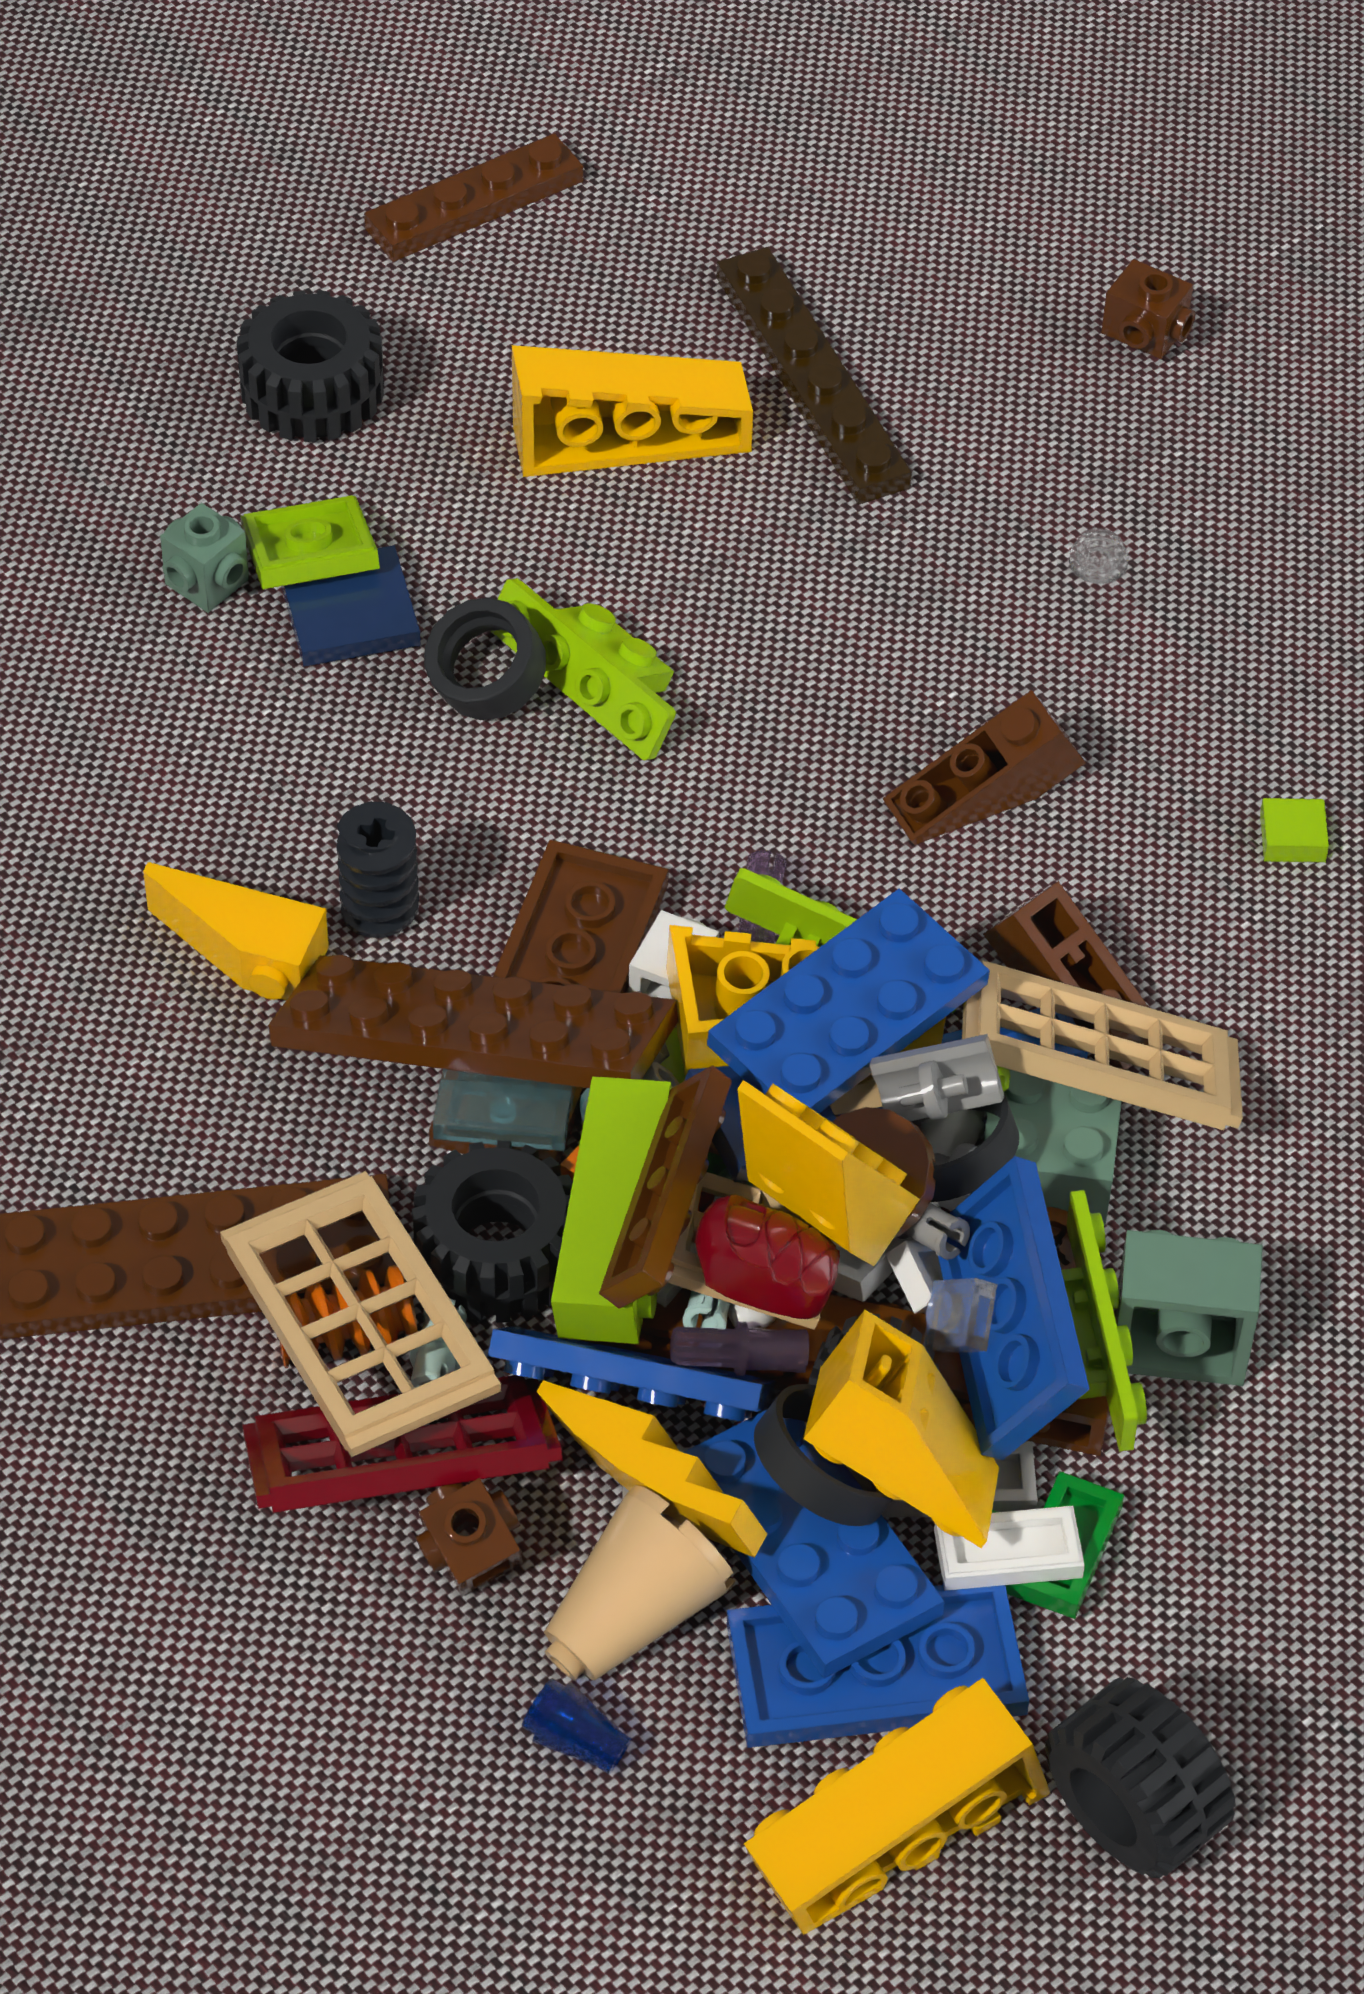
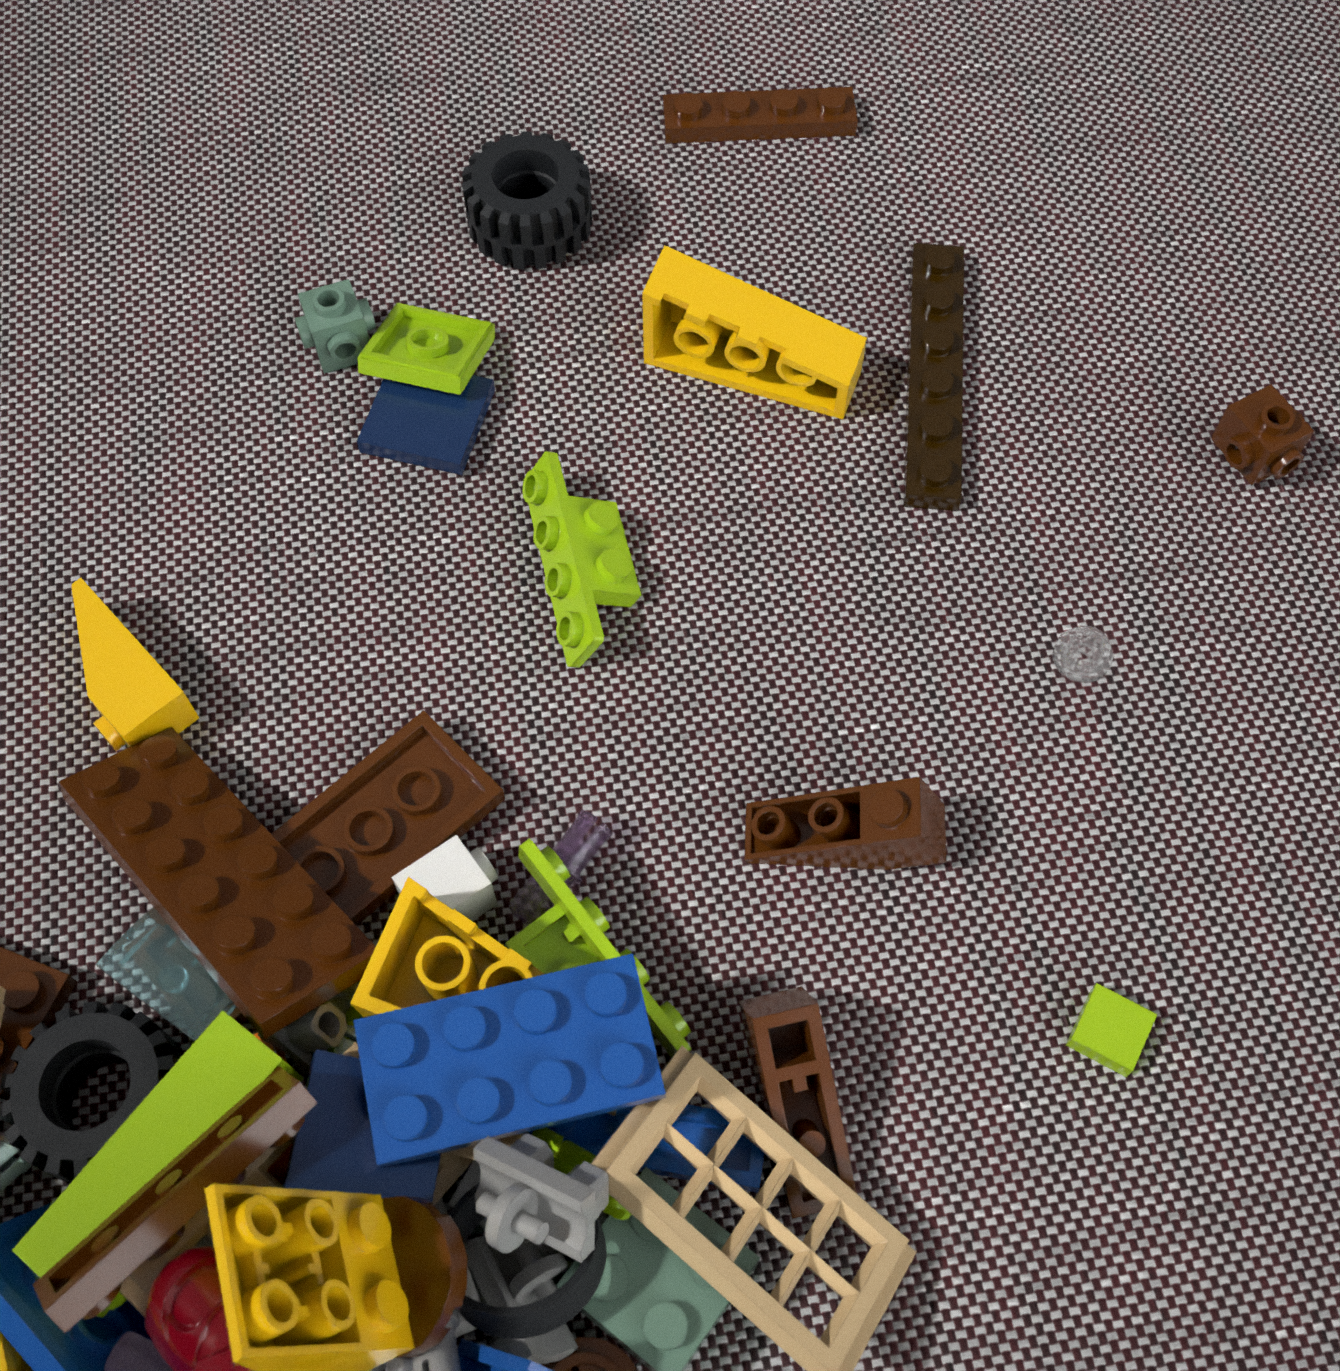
camera: 30 degrees right, 10 degrees up
black piece [336,801,419,938] -> none
black tyre [424,597,546,720] -> none

